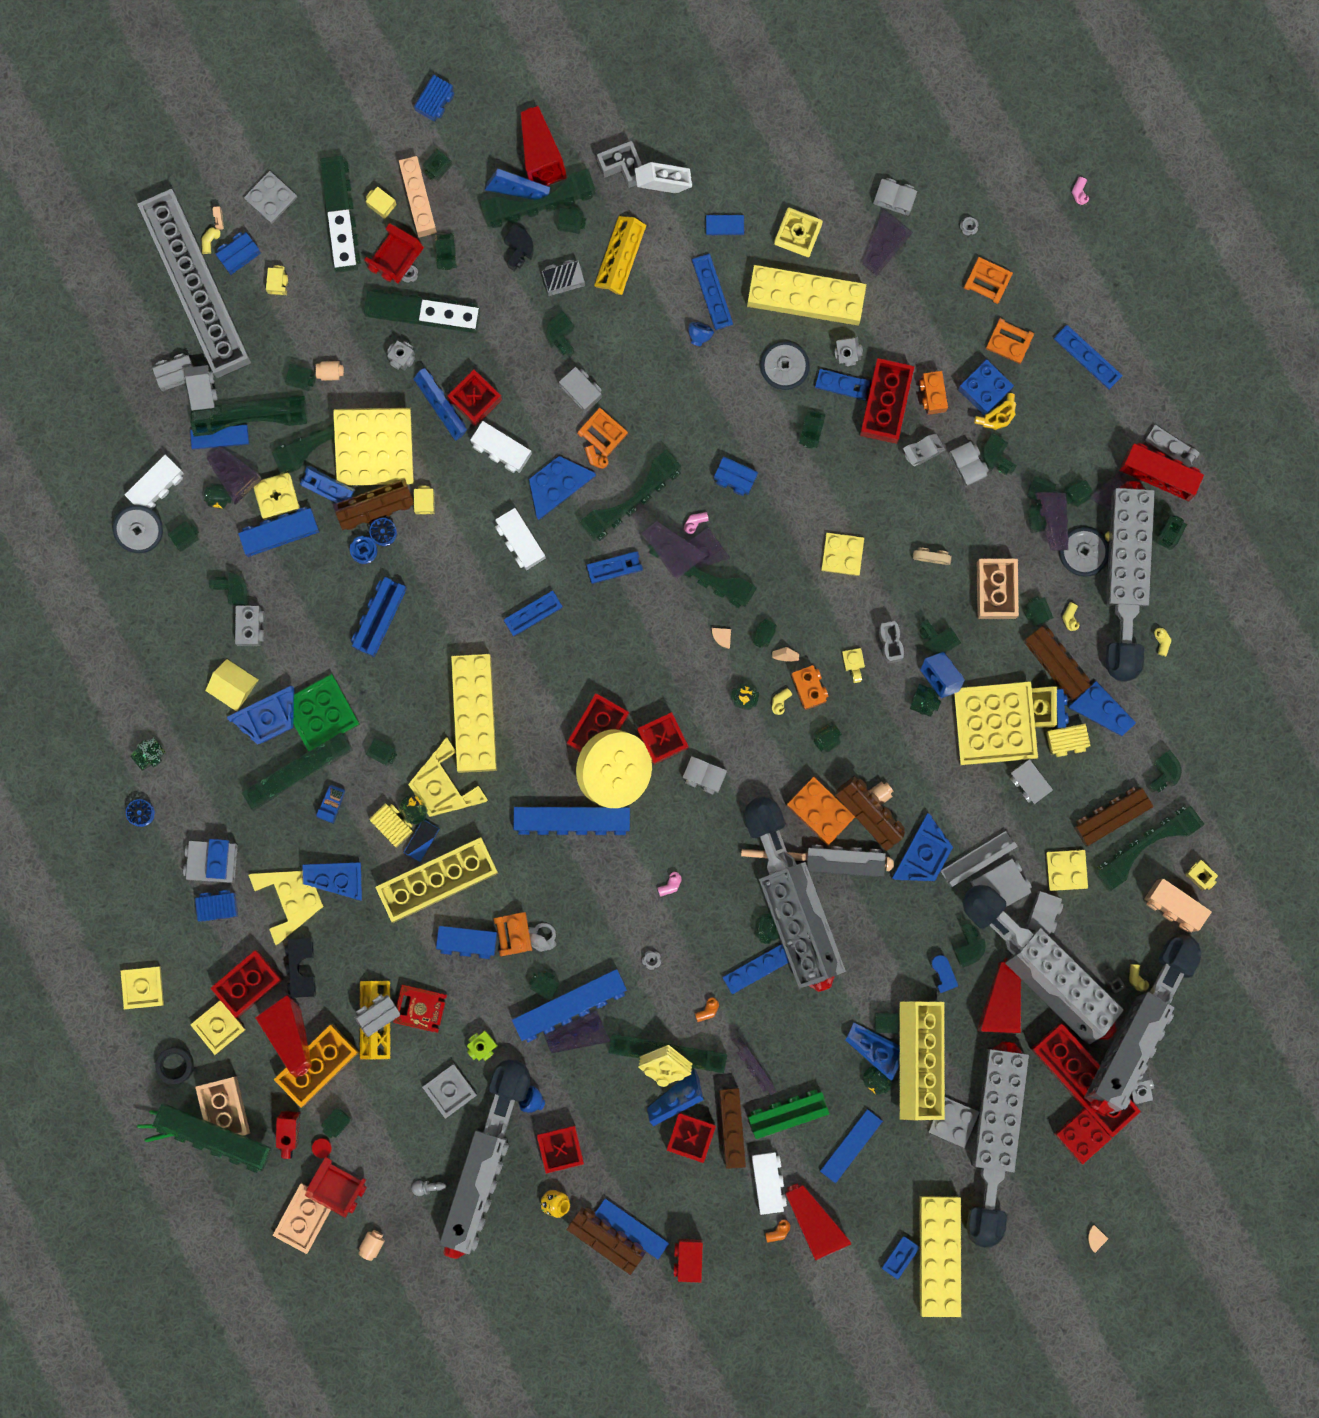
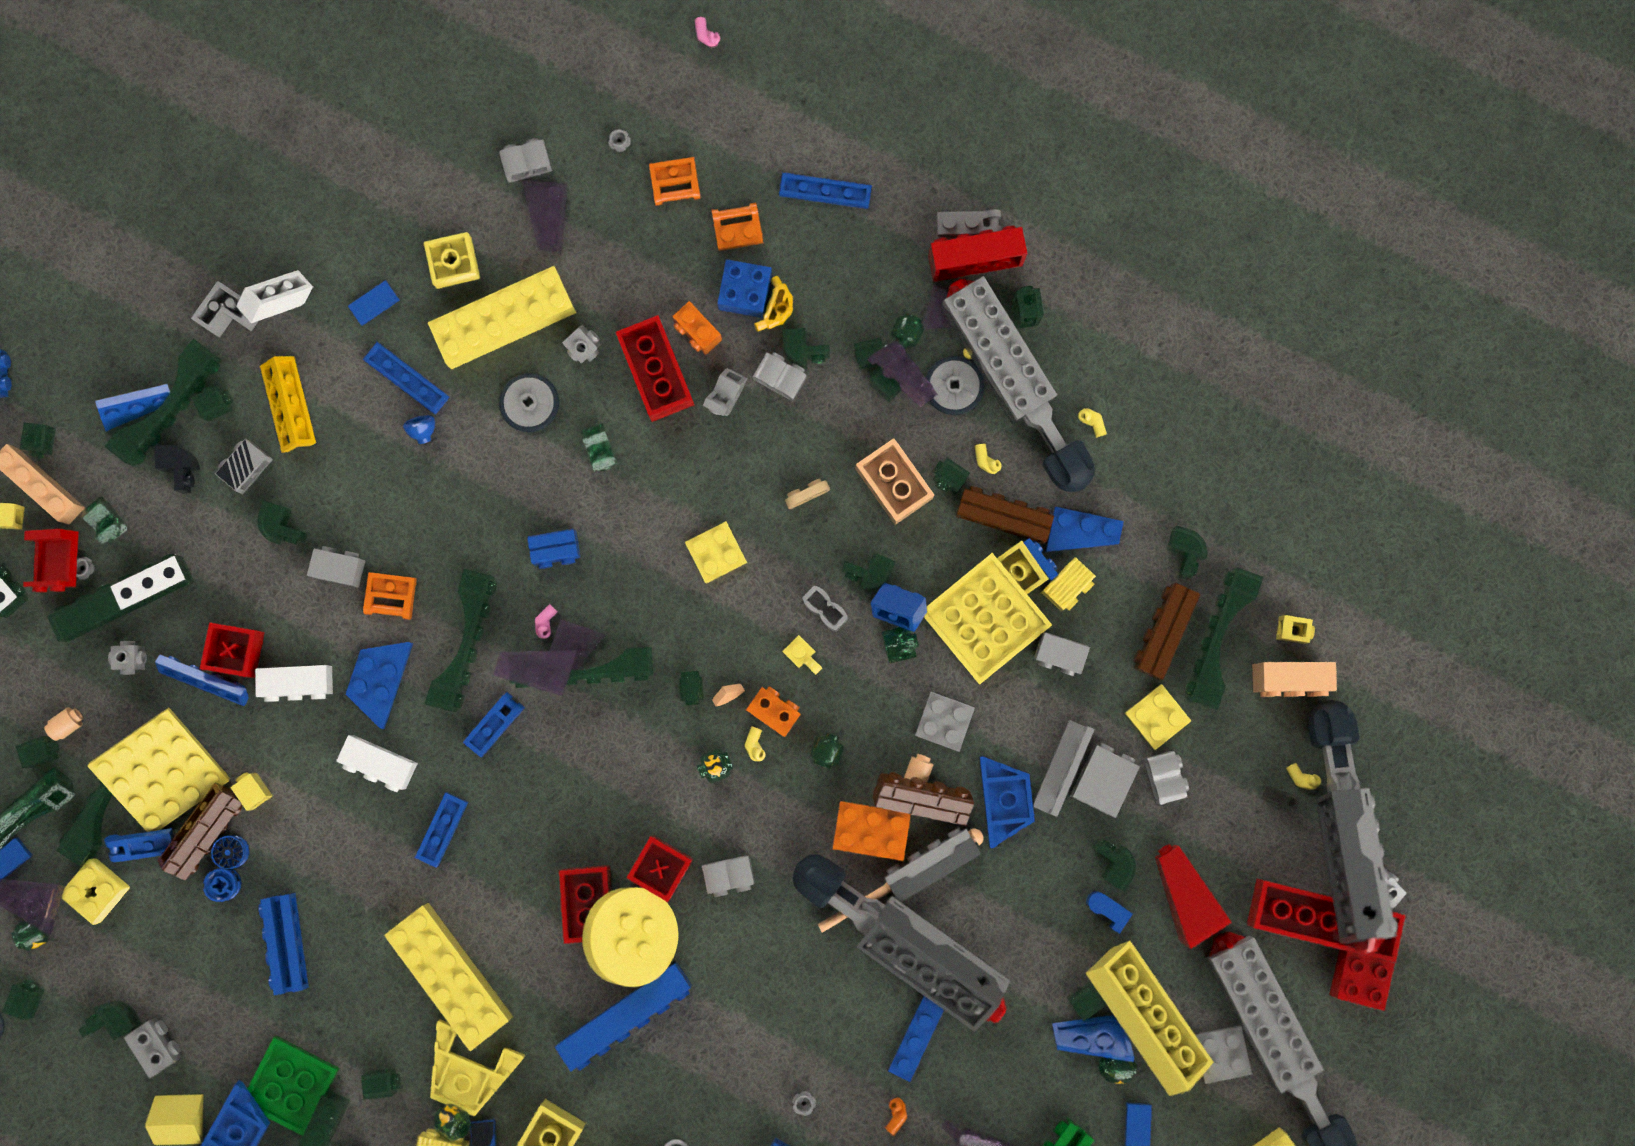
camera: 30 degrees left, 0 degrees up
blue brick [238,507,320,557] -> none
red slope [521,106,567,186] -> none
orange arm [585,445,609,468] -> none
bright pink arm [658,872,681,897] -> none
light nougat tile [712,628,731,649] -> none
clear green head [754,914,779,944] -> none
blue plate [815,369,871,400] -> none
piece [963,885,1123,1045] -> none
light nougat tile [1088,1225,1108,1253] -> none
none -> light grey plate [915,692,975,752]

